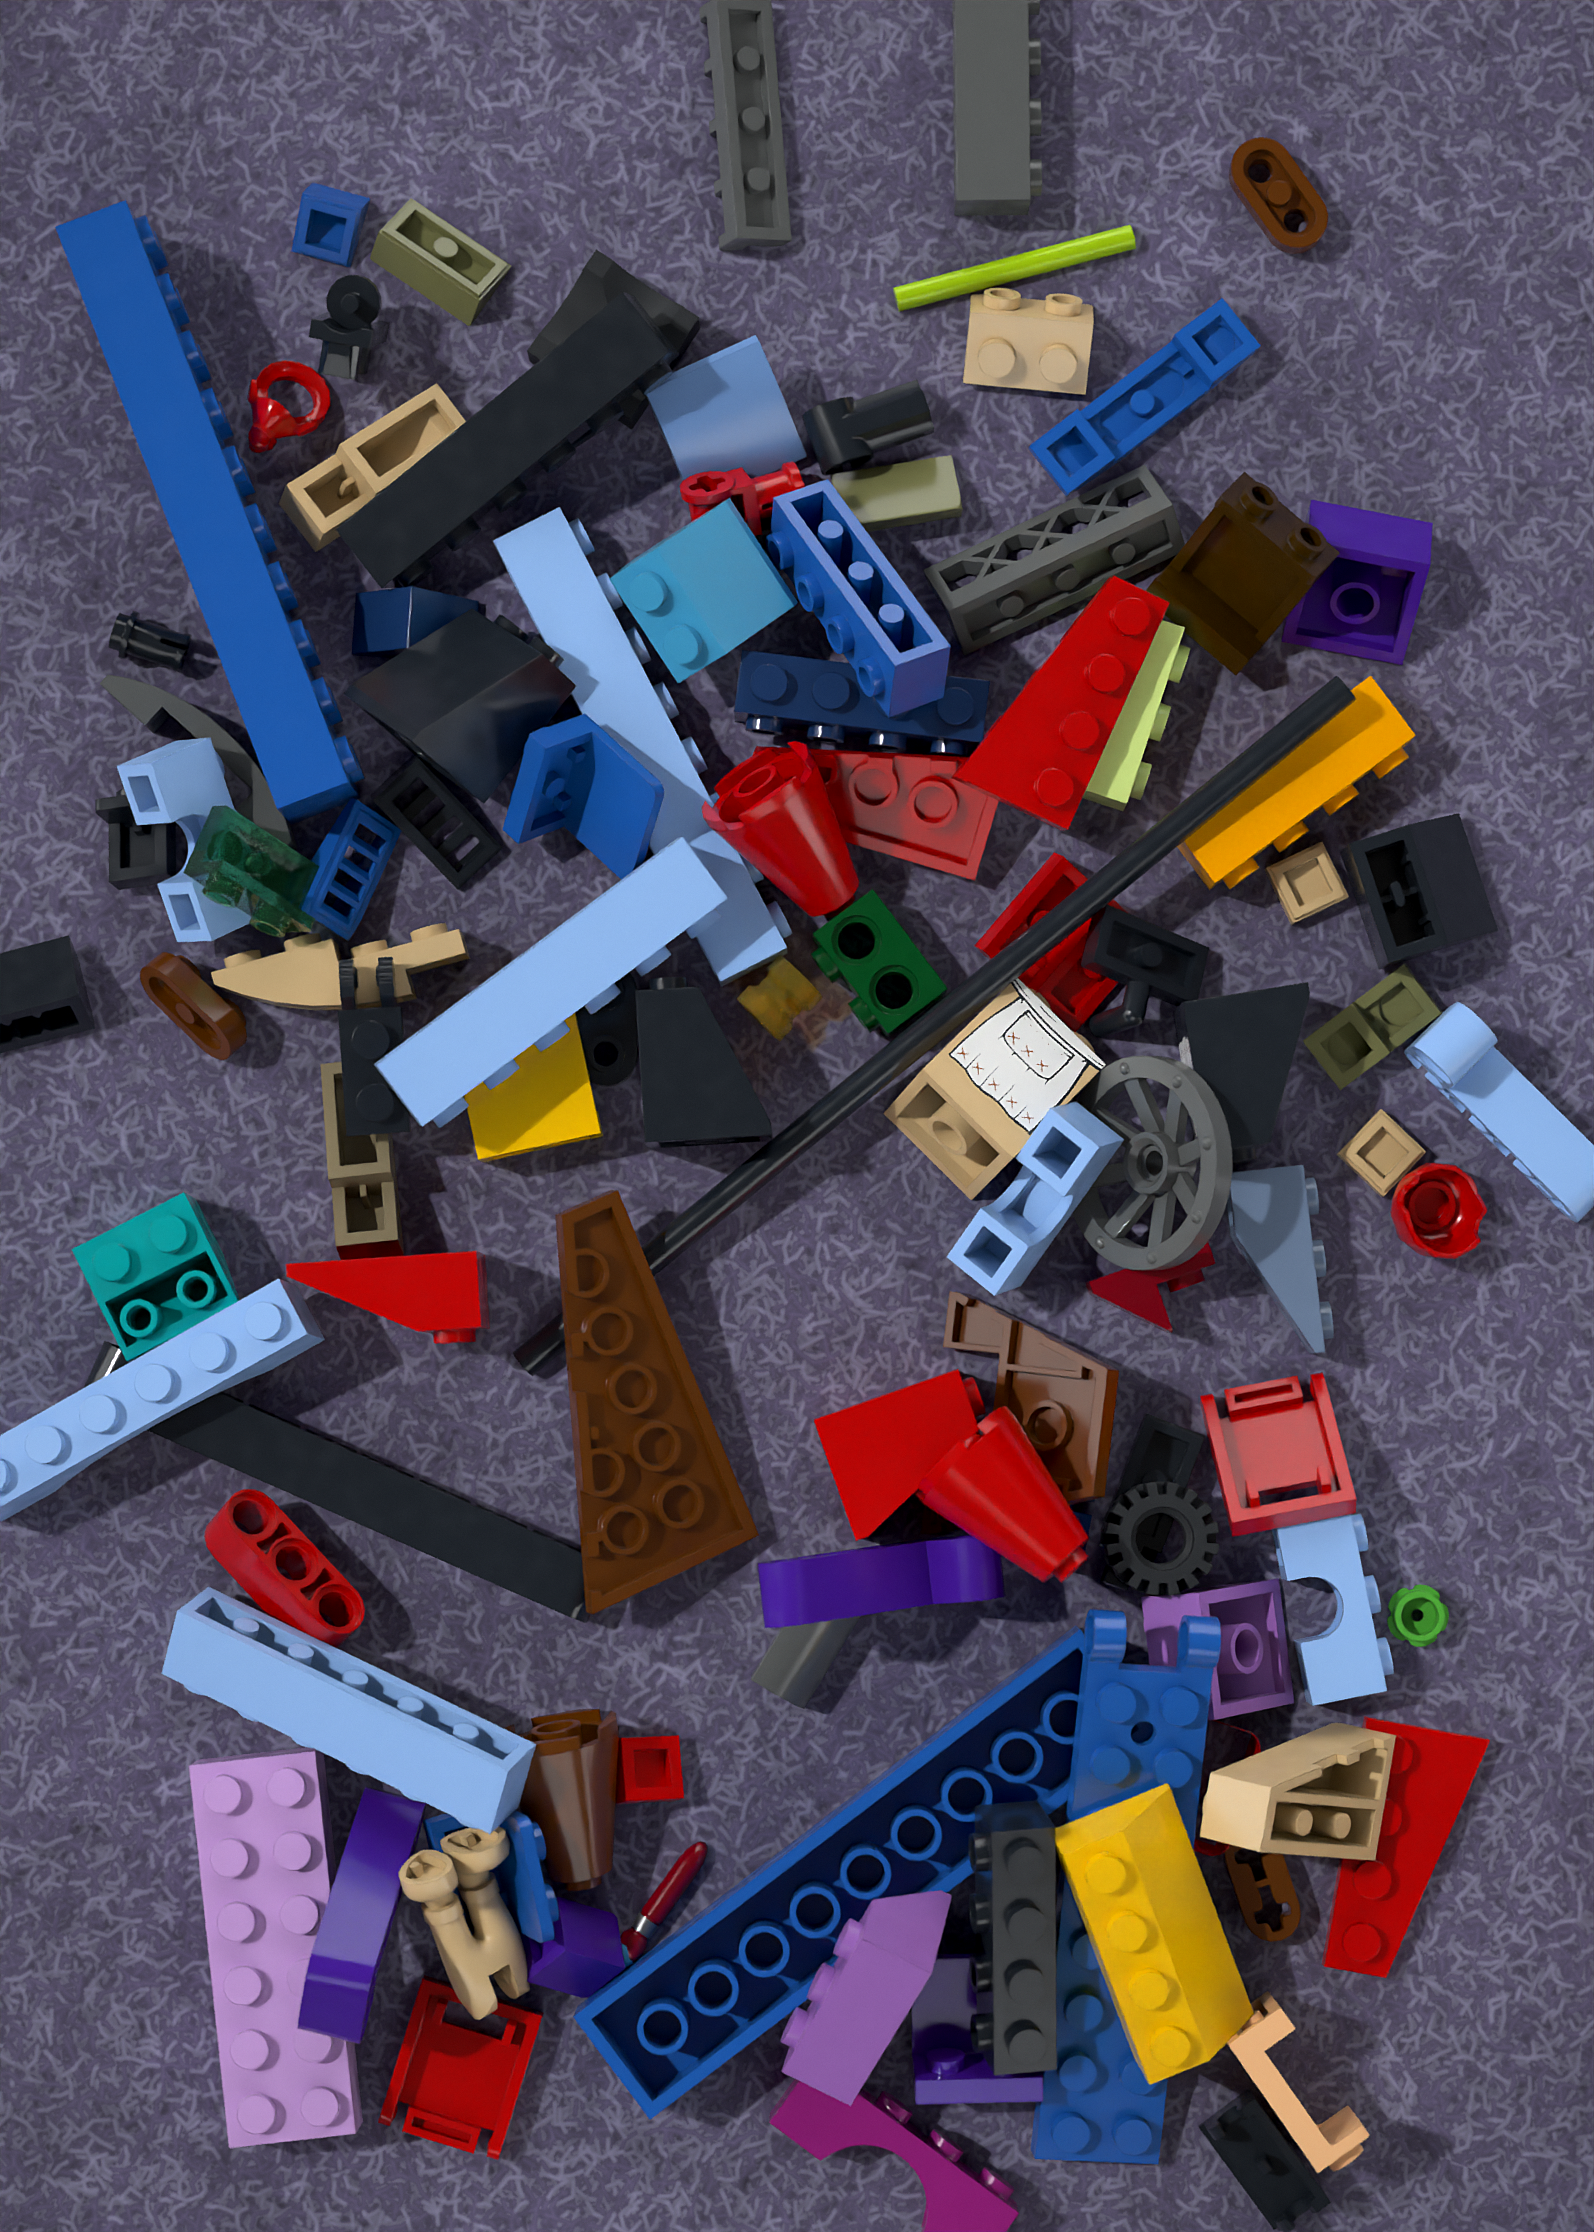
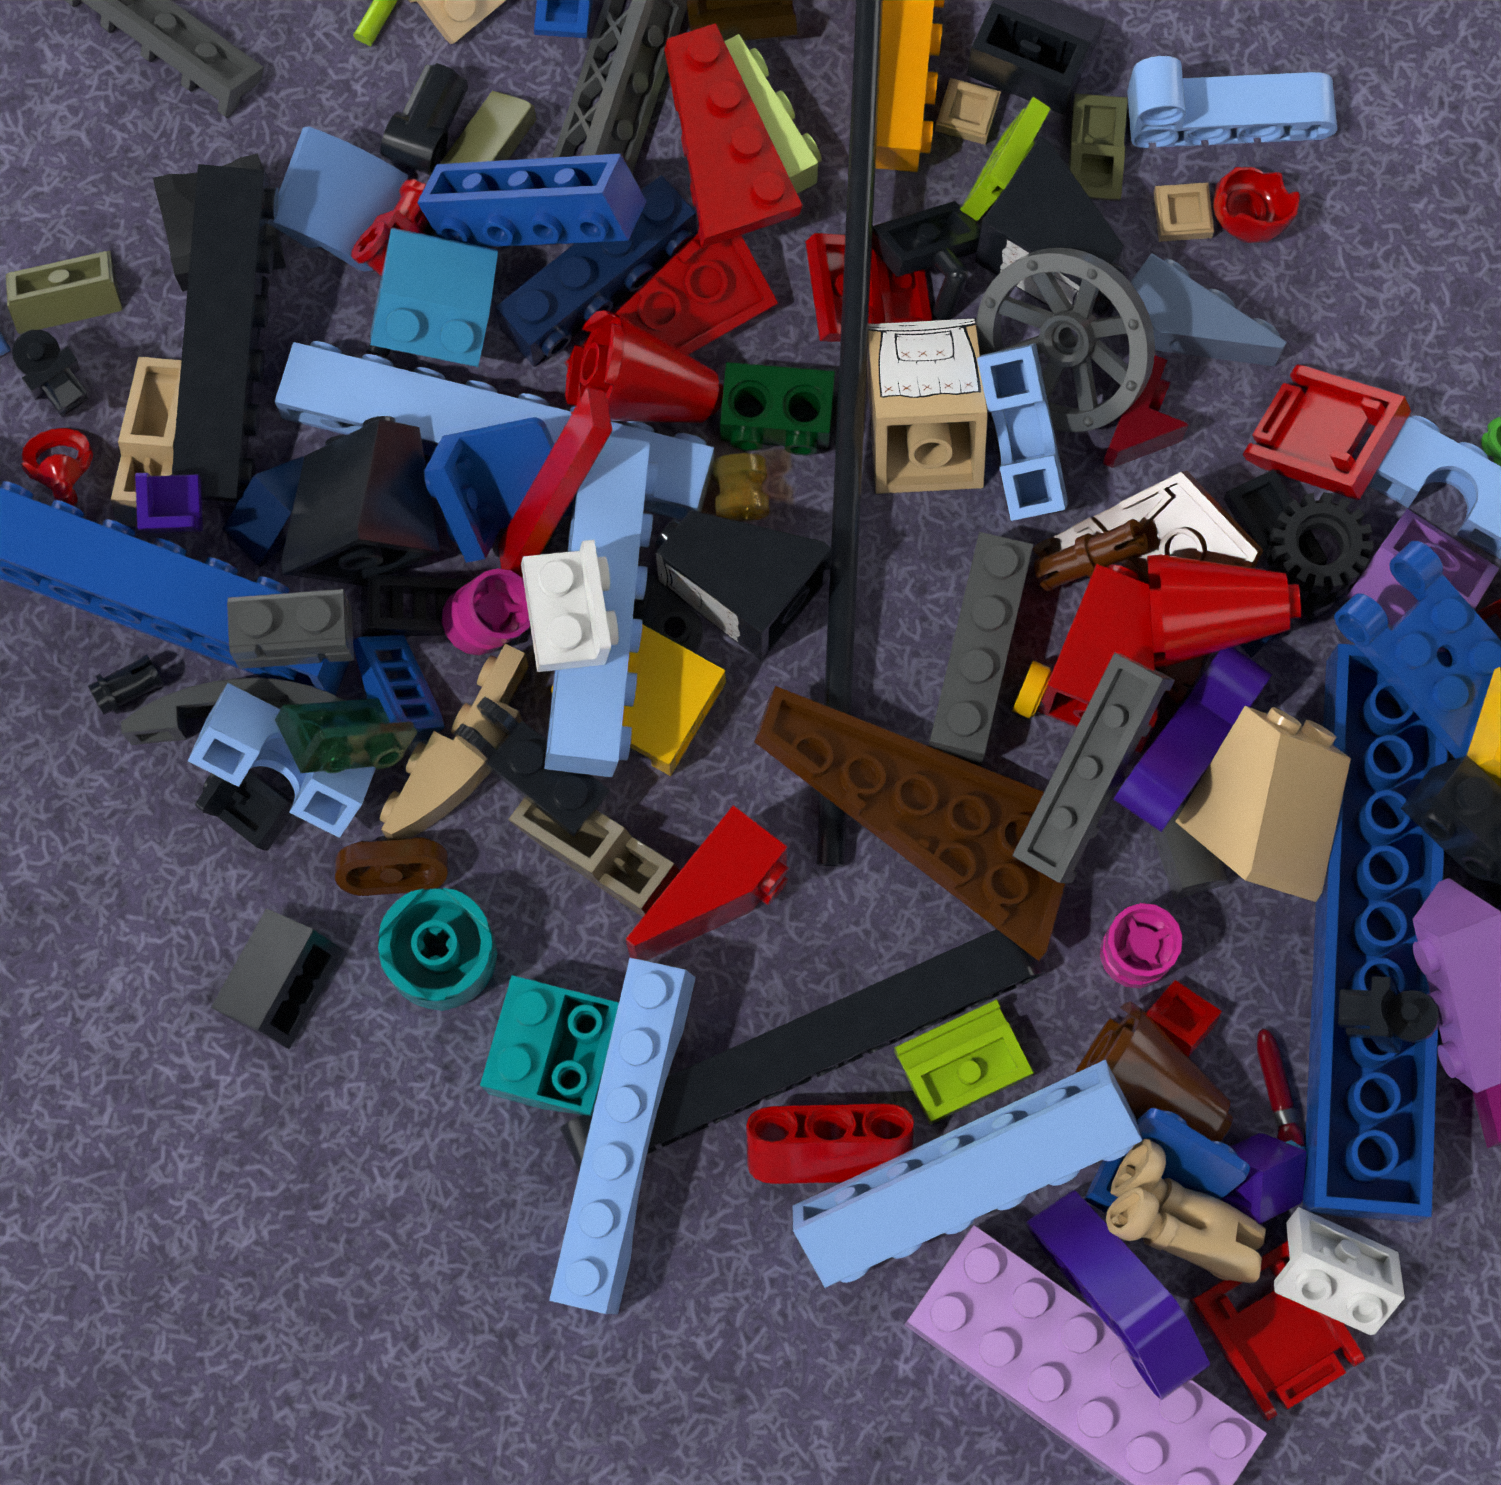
camera: 50 degrees left, 10 degrees down
none -> dark purple panel [135,473,203,534]
none -> dark grey brick [227,589,354,669]
none -> teal brick [378,888,498,1011]
none -> dark pink wheel [442,568,530,656]
none -> red tile [498,387,613,578]
none -> white bracket [521,540,619,672]
none -> lime plate [894,999,1033,1125]
none -> dark grey brick [929,532,1033,767]
none -> lime plate [960,97,1051,221]
none -> dark grey hinge [1012,653,1175,883]
none -> yellow tile [1012,660,1052,719]
none -> reddish brown pin [1034,519,1148,592]
none -> dark pink wheel [1100,903,1182,989]
none -> tan slope [1175,706,1351,902]
none -> white bracket [1274,1207,1405,1335]
none -> black hips [1338,976,1440,1053]

